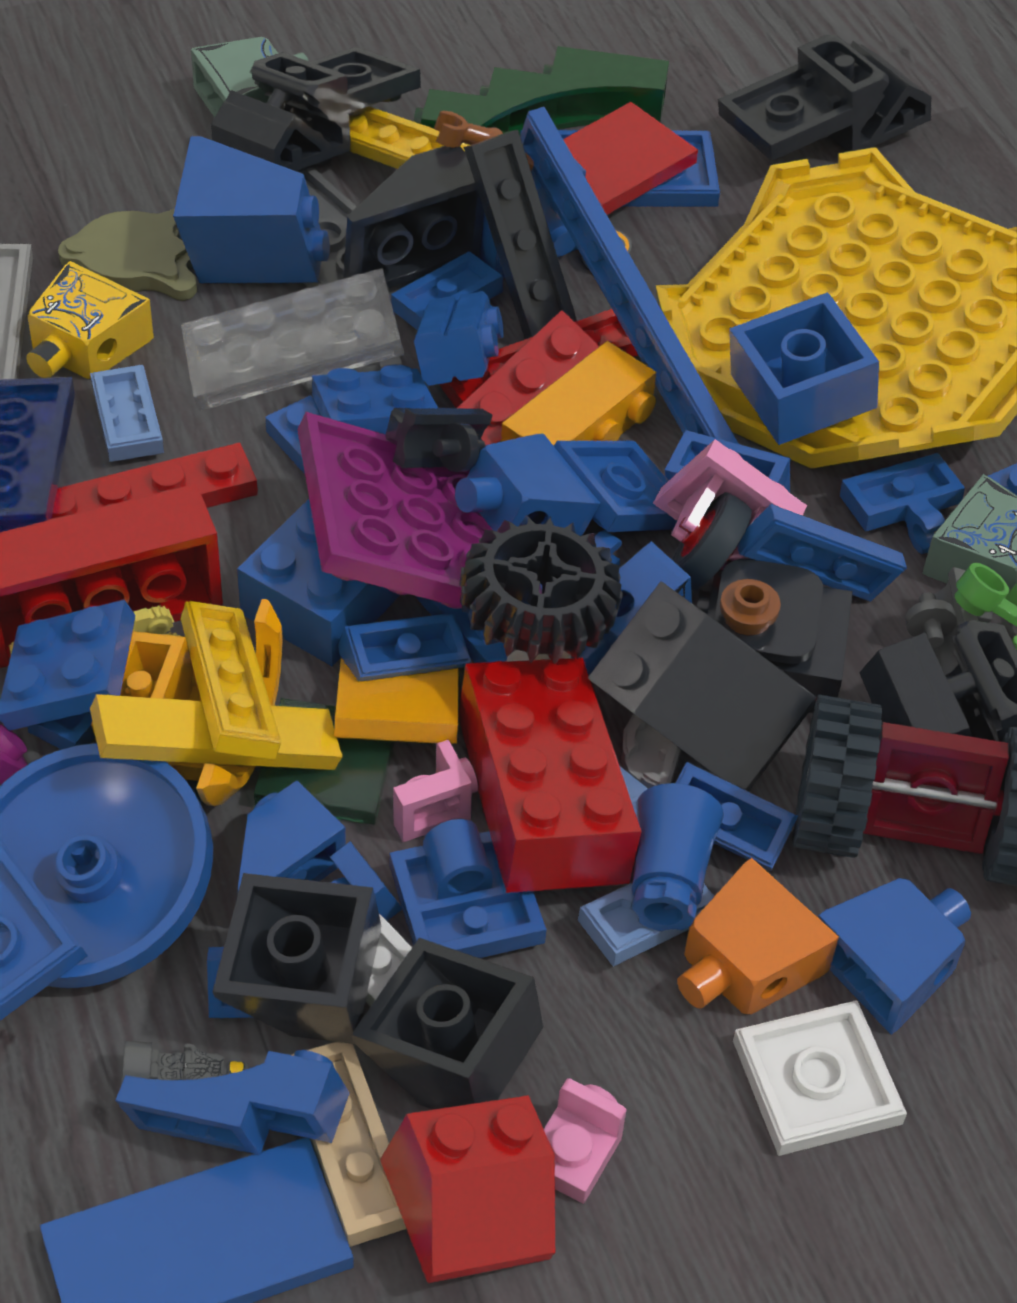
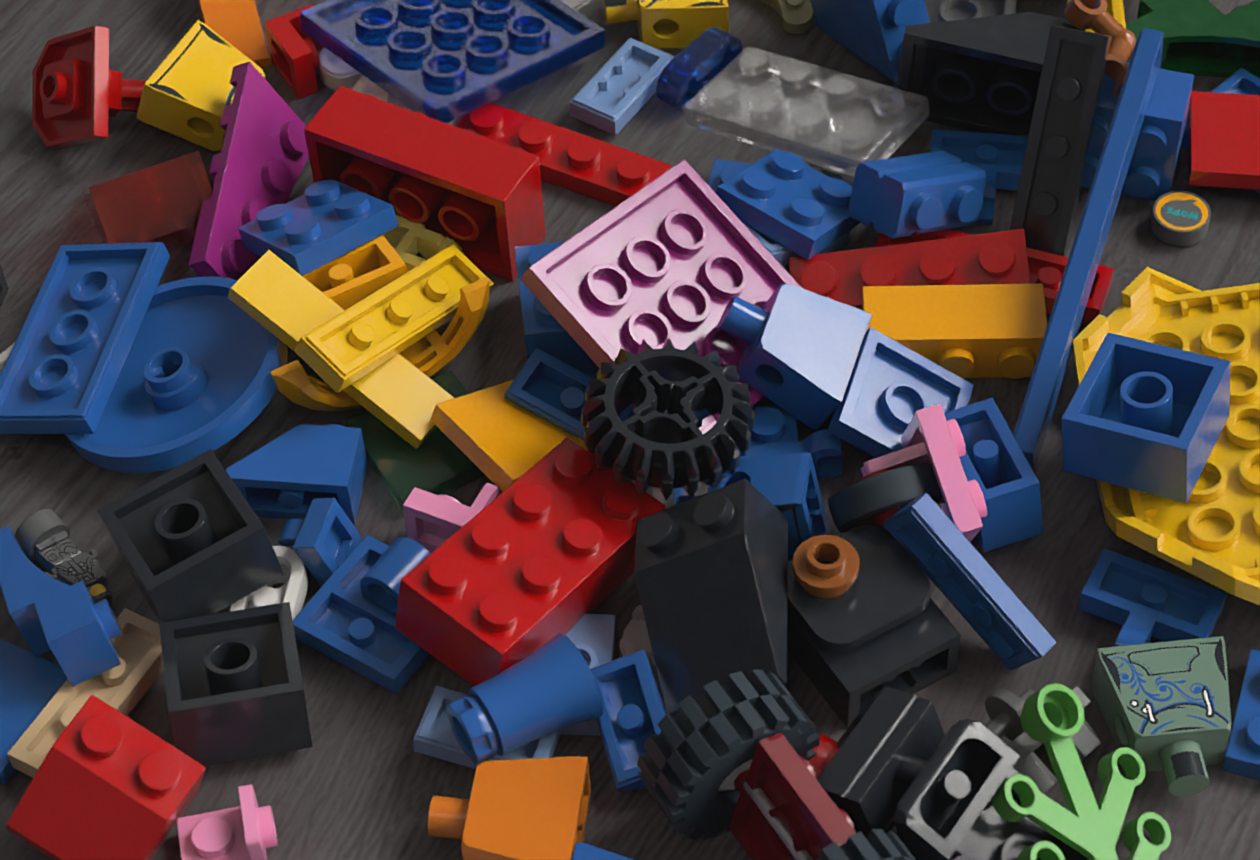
camera: 55 degrees right, 0 degrees up
black hips [385,408,493,472] -> none
none -> clear blue beam [656,27,743,112]

